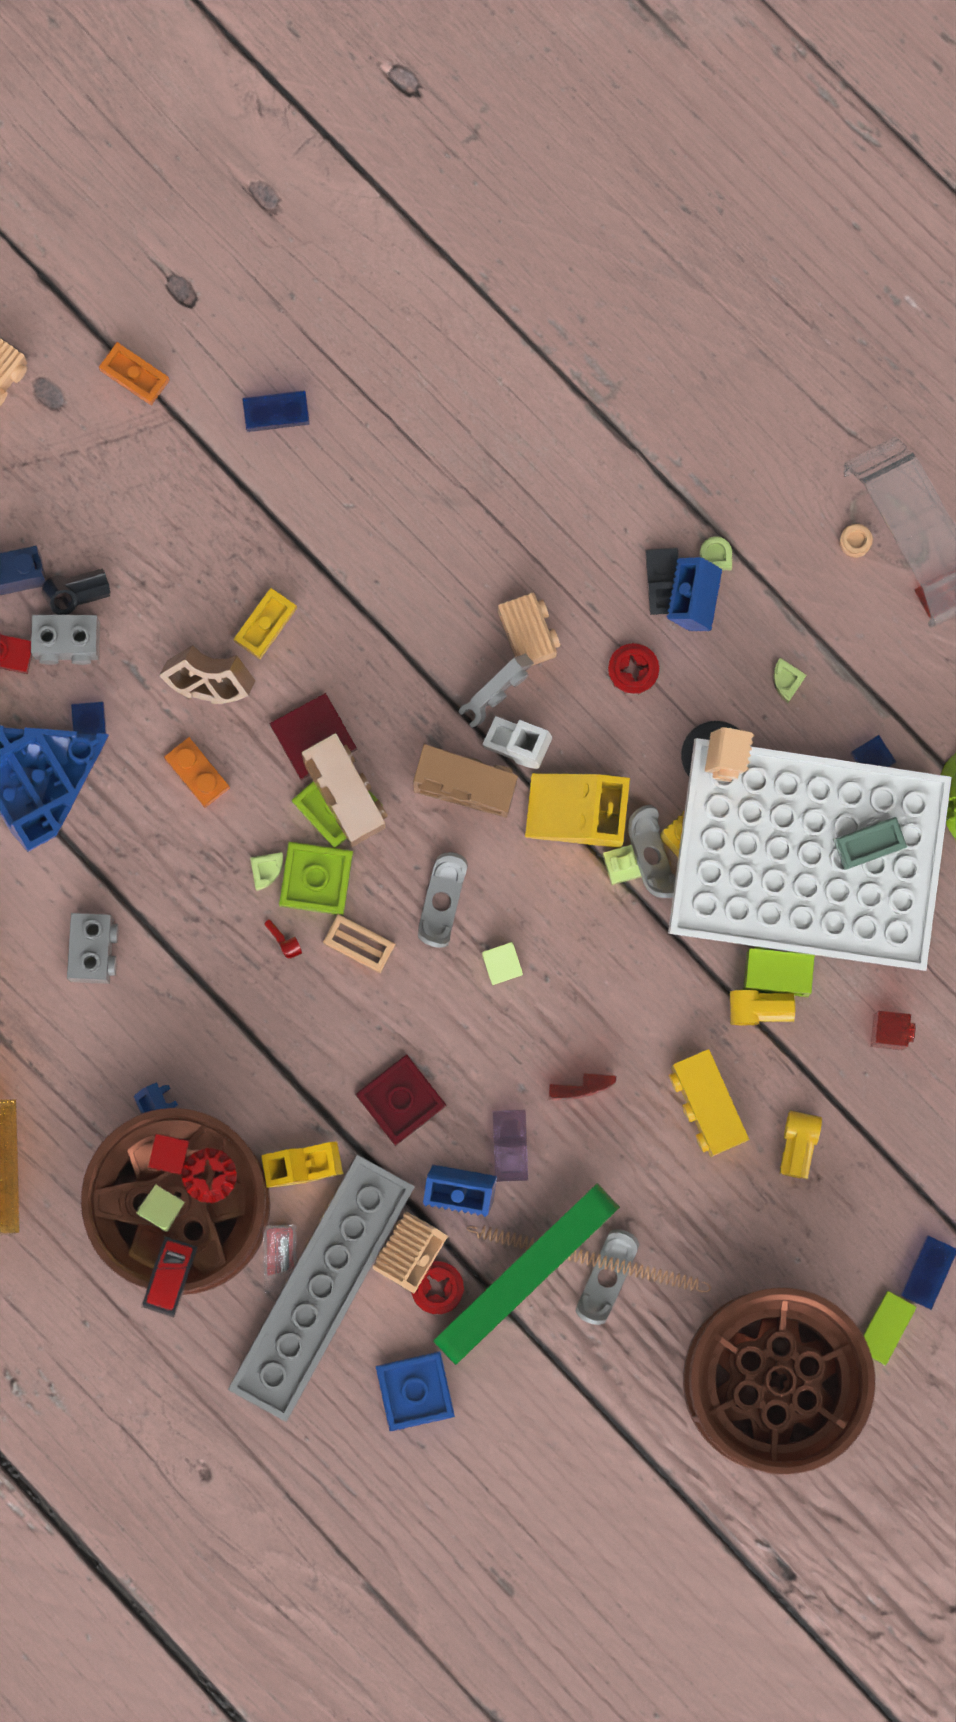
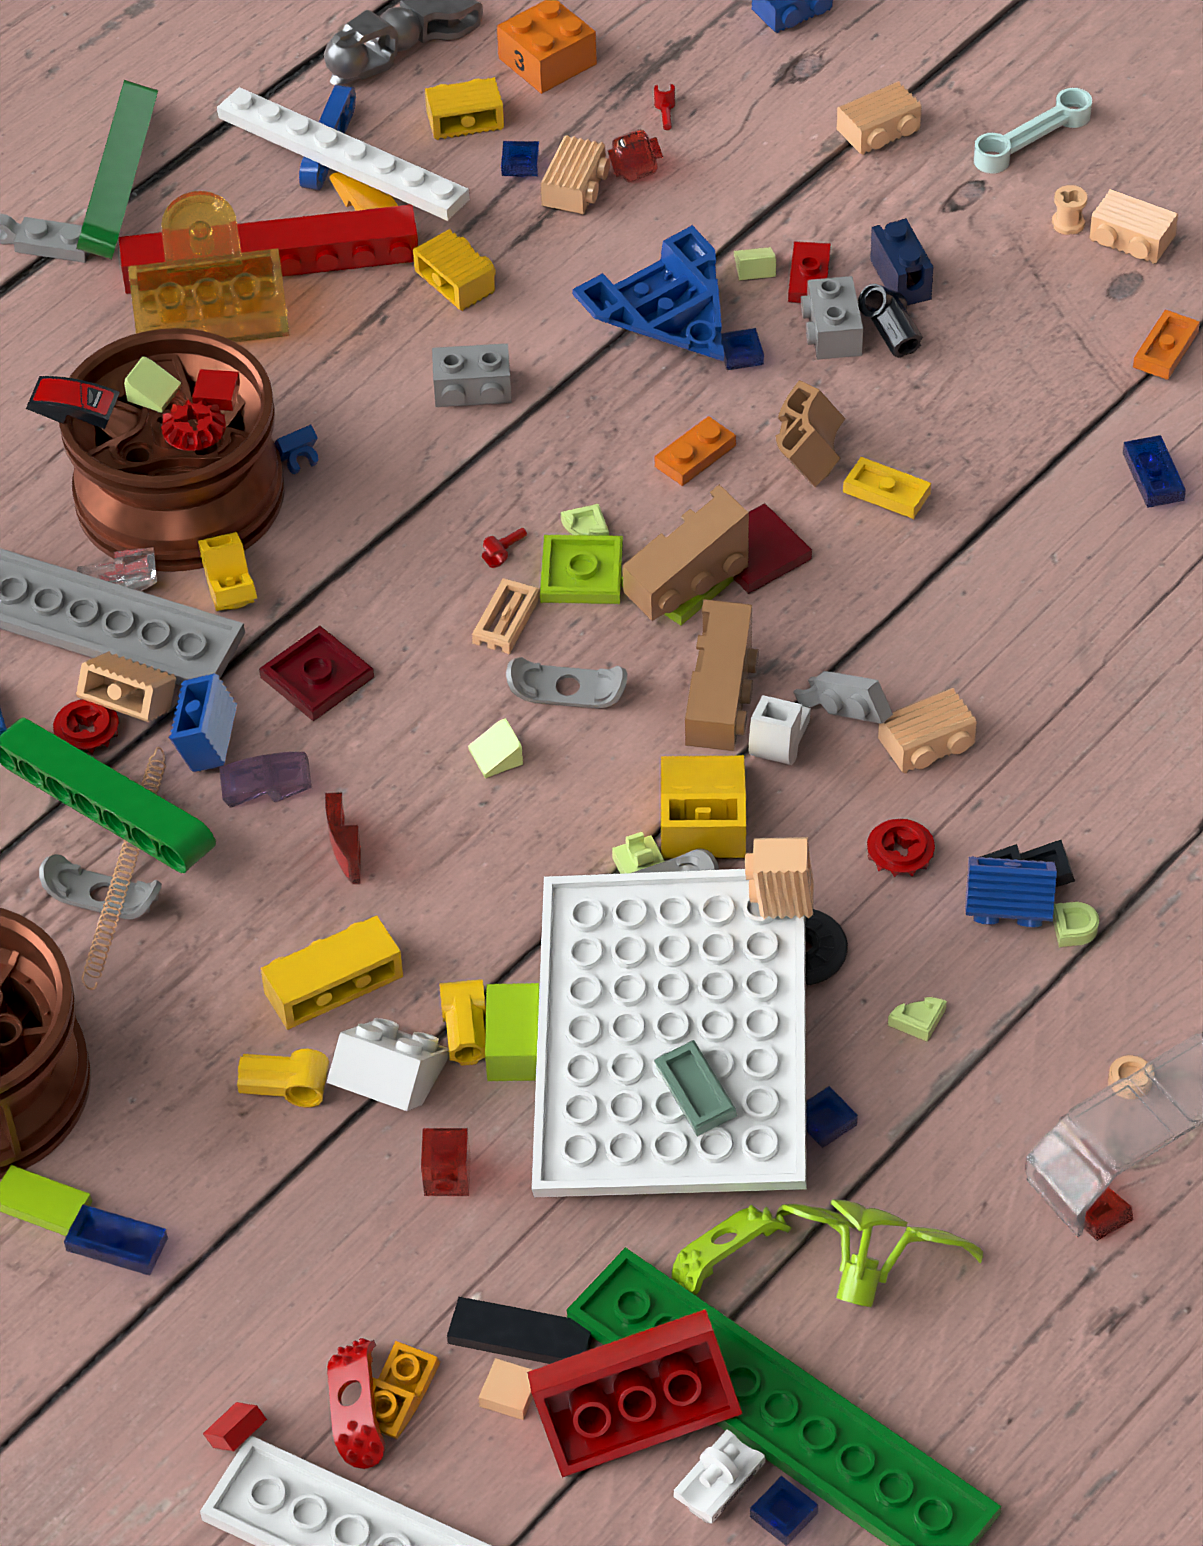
camera: 90 degrees right, 30 degrees down
none -> white slope [326,1018,449,1111]

